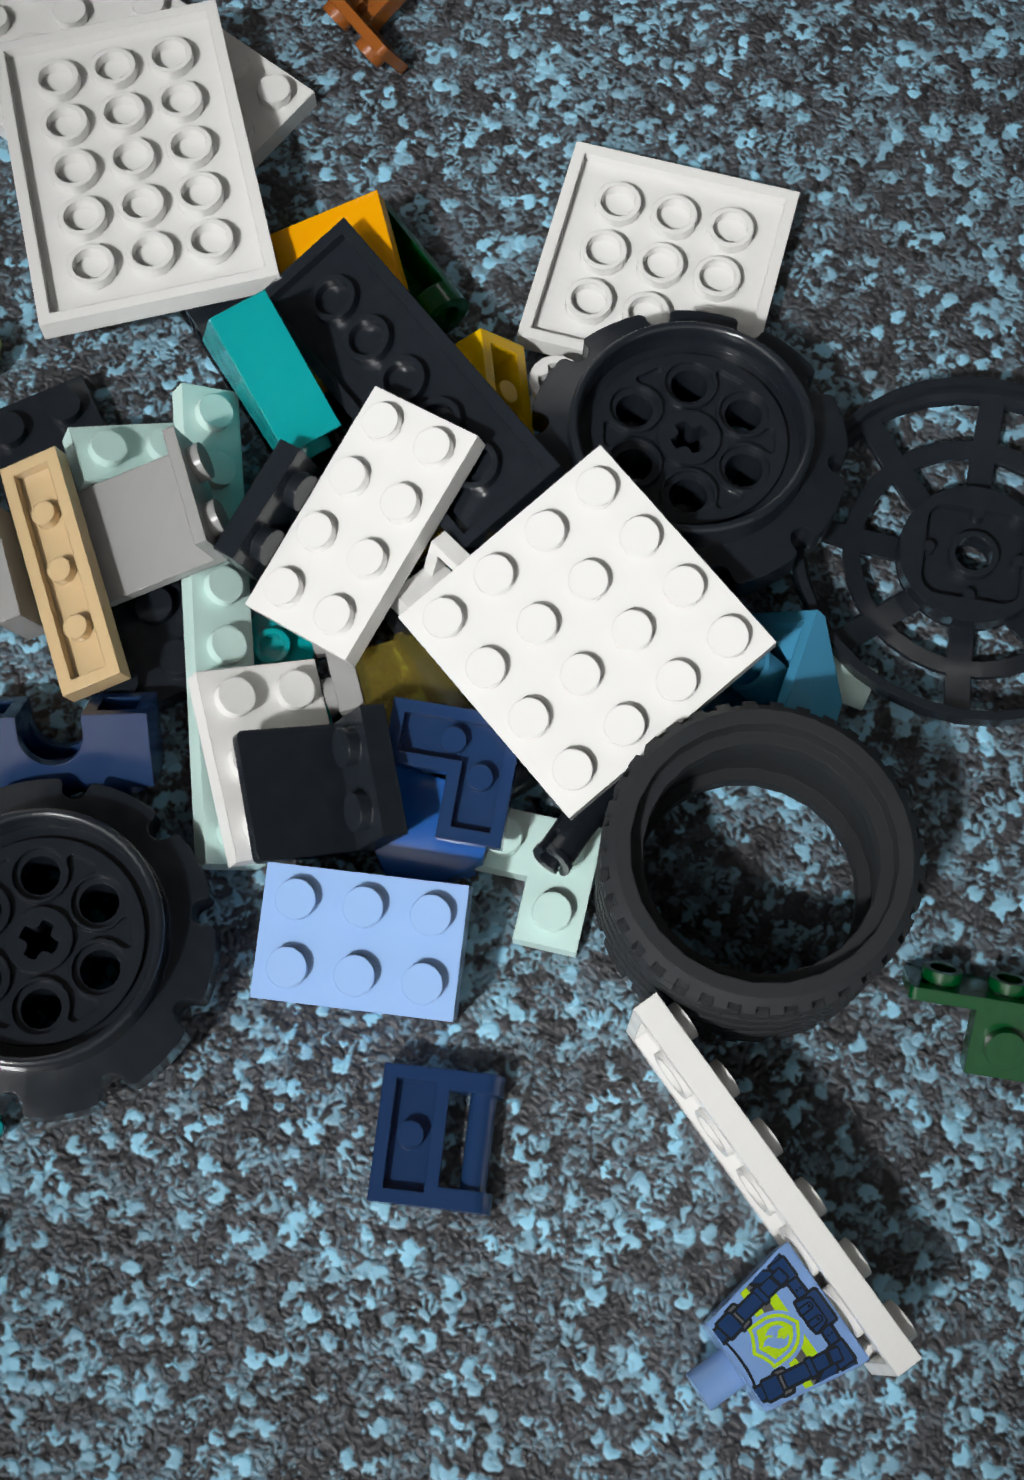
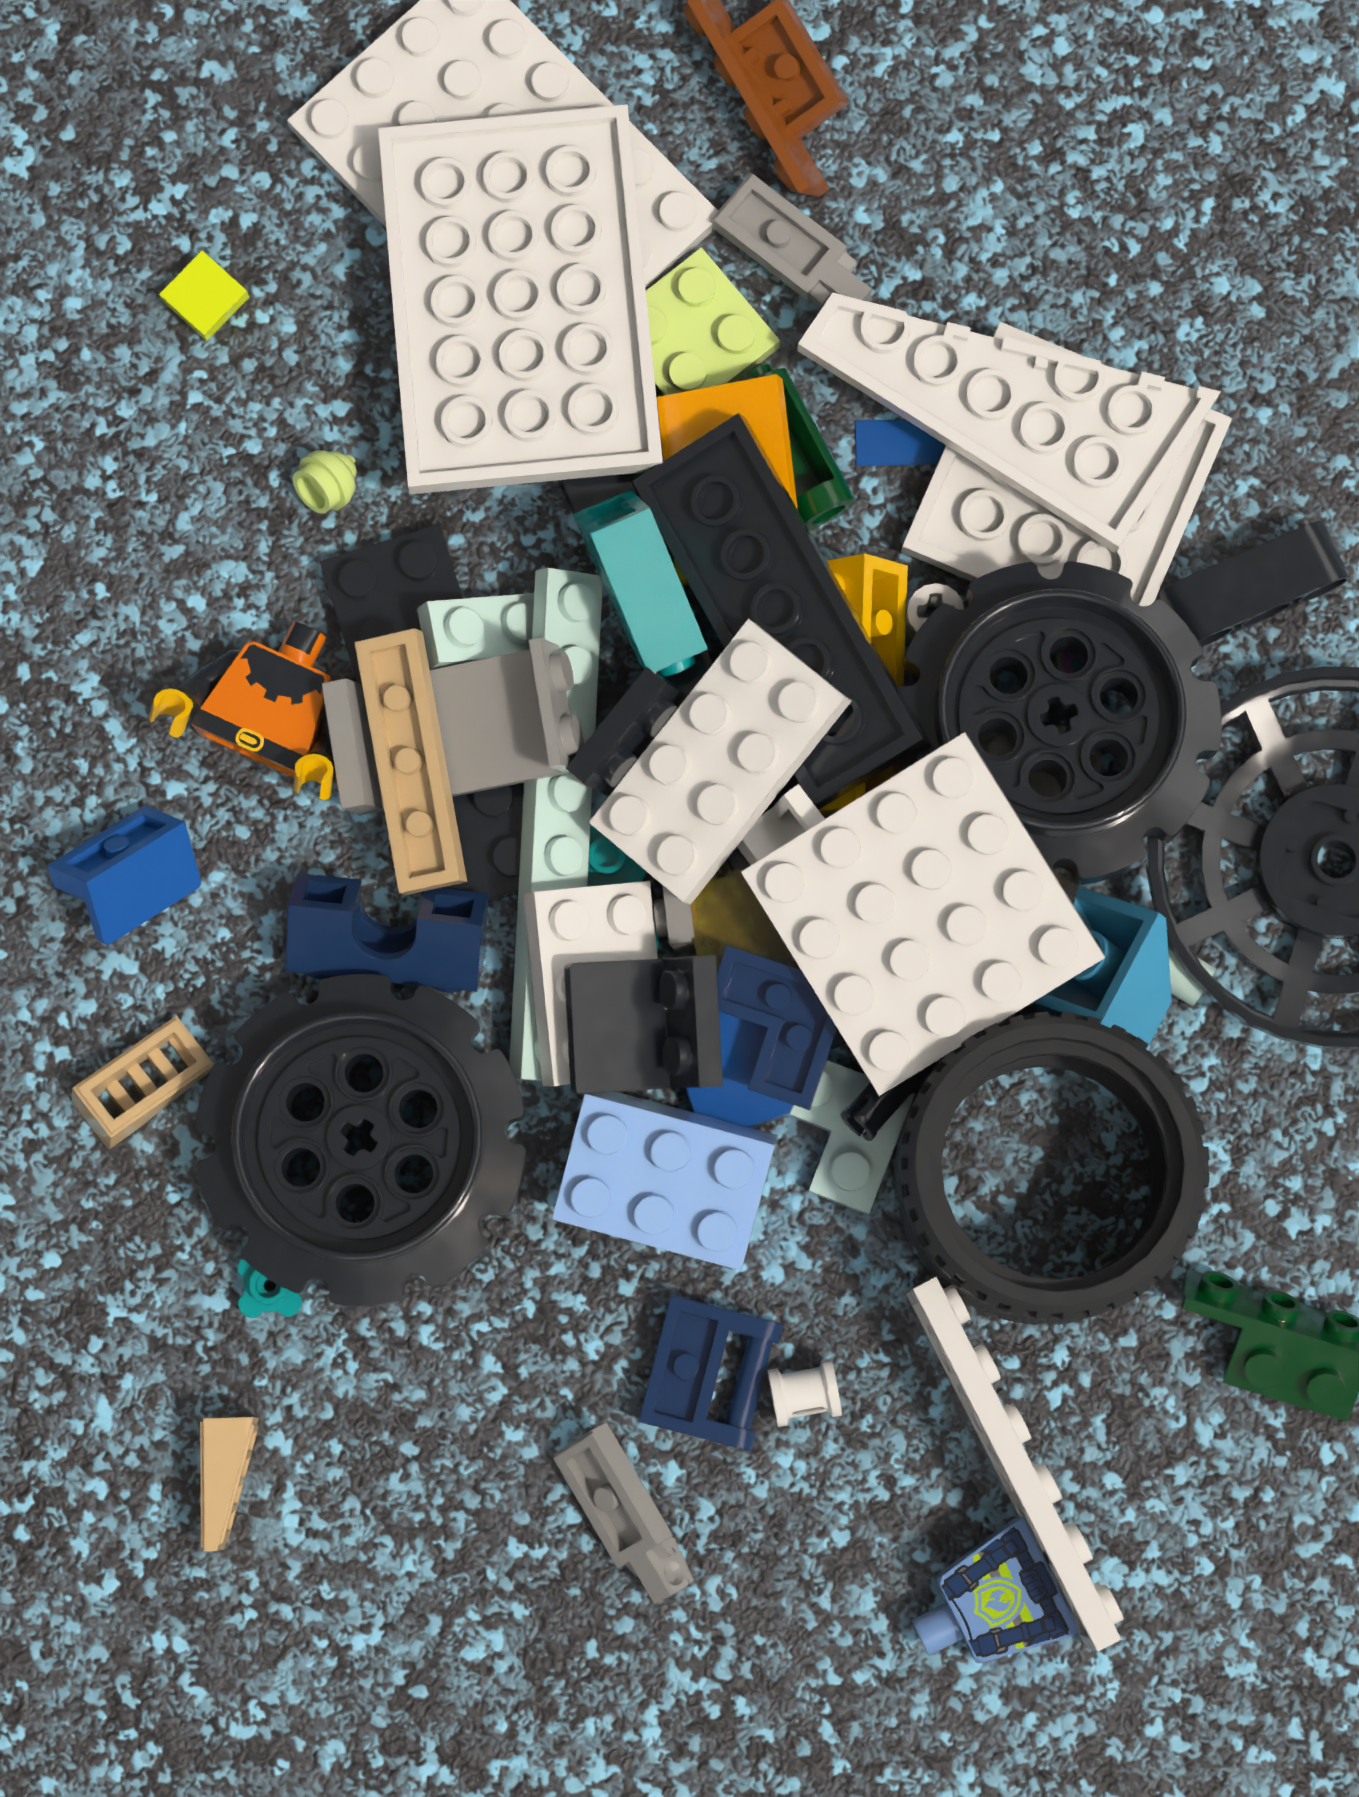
camera: 10 degrees right, 10 degrees up
none -> light grey hinge [553,1422,694,1604]
none -> yellowish green plate [646,247,780,396]
none -> light grey hinge [711,173,872,308]
none -> white bush [767,1359,842,1427]
none -> white wing [797,293,1221,552]
none -> blue sticker [855,419,946,466]
none -> black beam [1157,521,1350,647]

